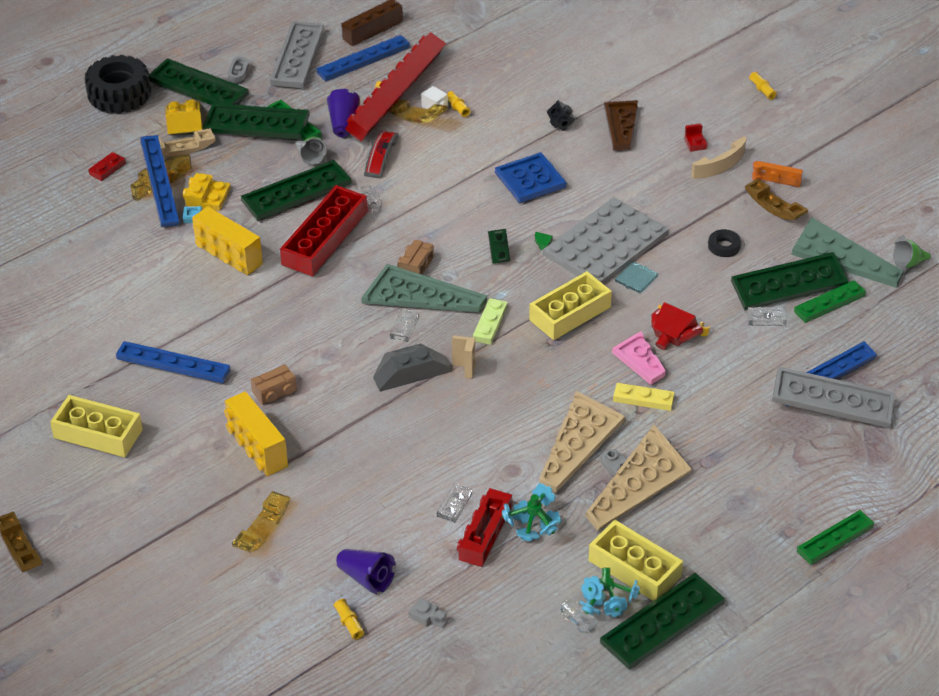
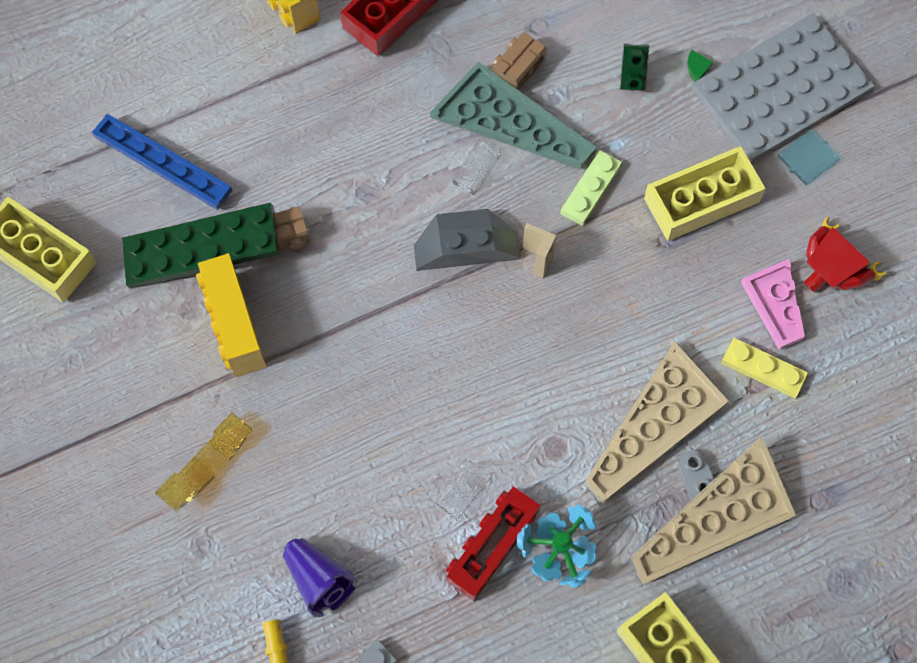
camera: 15 degrees right, 25 degrees up
none -> dark green plate [122,202,280,289]

